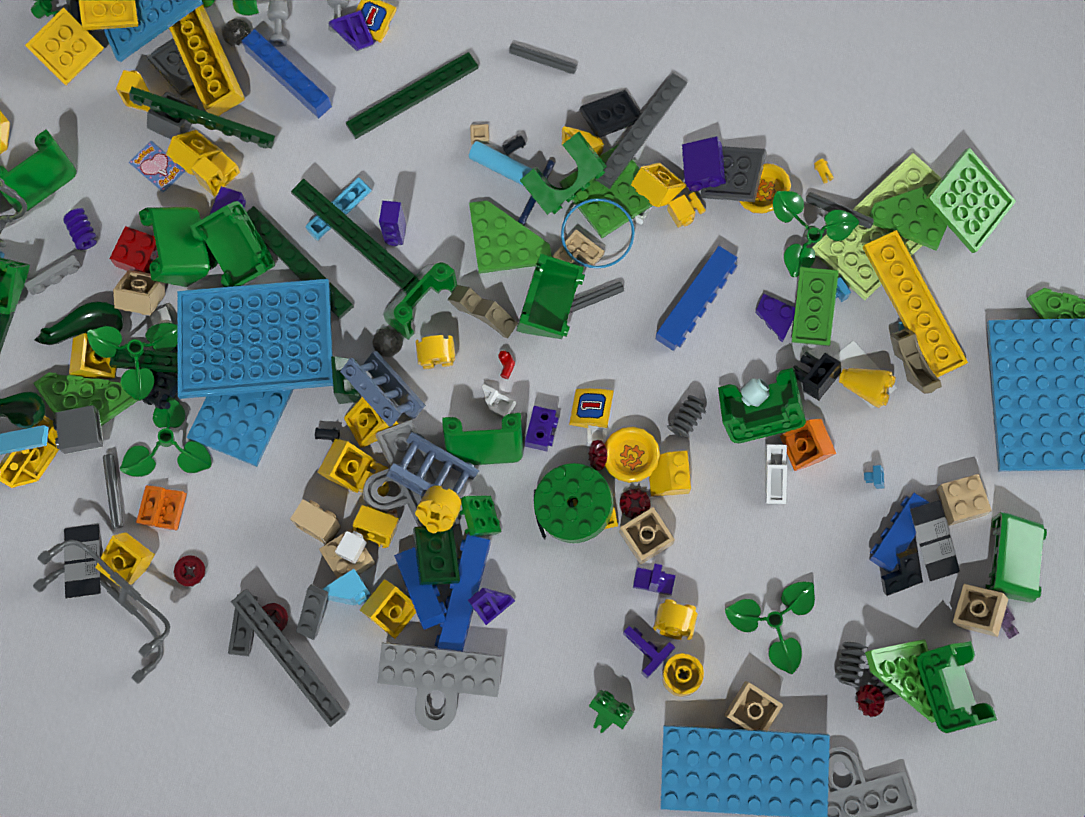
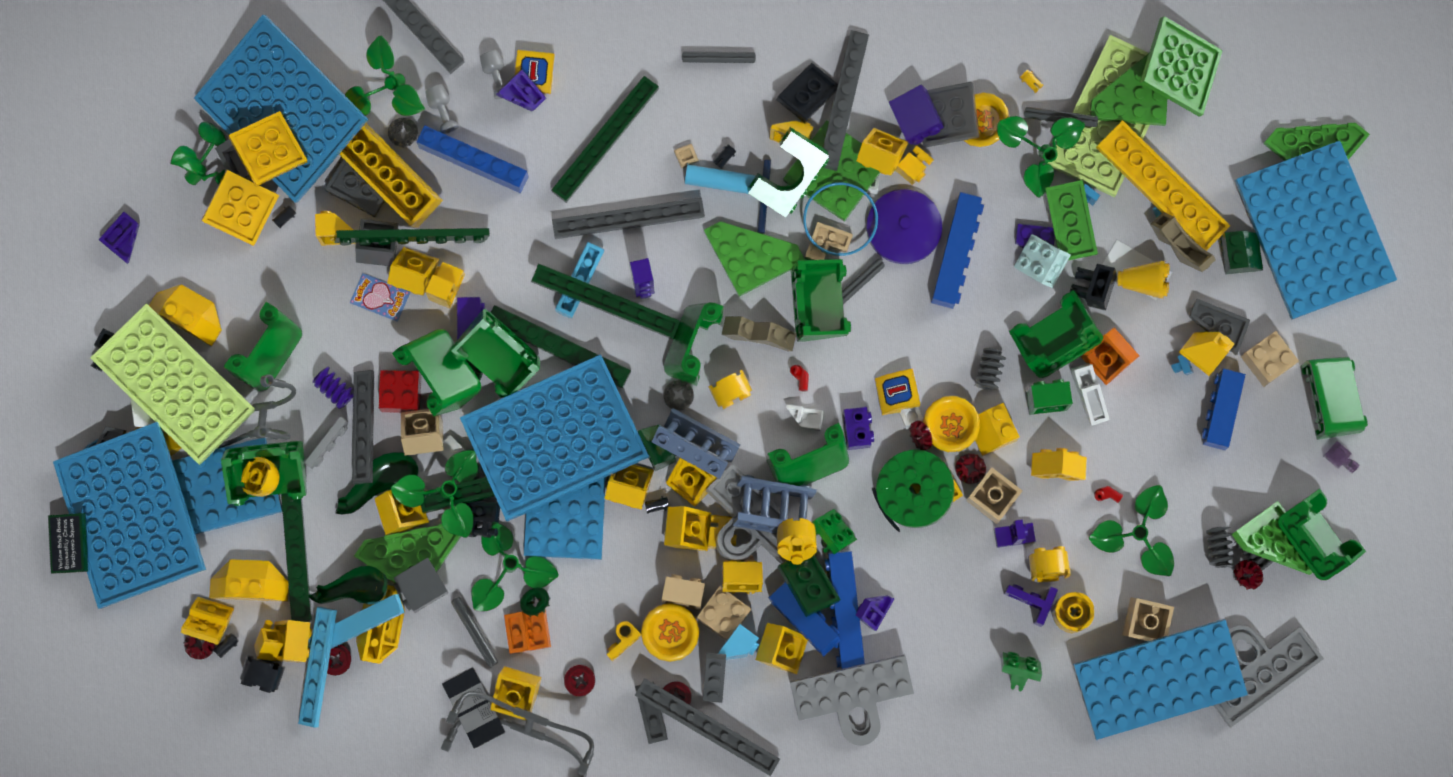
camera: 25 degrees left, 5 degrees up
white brick [335,531,367,564] -> none
light aqua head [741,378,770,407] -> none
black plate [881,548,923,596] -> none
sticker [910,500,960,582] -> none
tan brick [953,584,1008,637] -> none
none -> black pin [272,205,296,229]
none -> dark grey tile [352,370,374,484]
none -> dark green gear [520,587,551,617]
none -> dark grey plate [552,198,705,239]
none -> yellow slope [604,464,654,510]
none -> yellow plate [606,621,642,662]
none -> yellow piece [641,603,699,662]
none -> dark purple dish [866,189,942,264]
none -> light aqua bracket [1014,234,1071,288]
none -> green brick [1026,379,1073,415]
none -> yellow brick [1031,448,1087,481]
none -> red arm [1094,486,1123,503]
none -> yellow slope [1179,332,1234,376]
none -> dark grey wing [1189,299,1250,355]
none -> dark green slope [1220,231,1263,275]

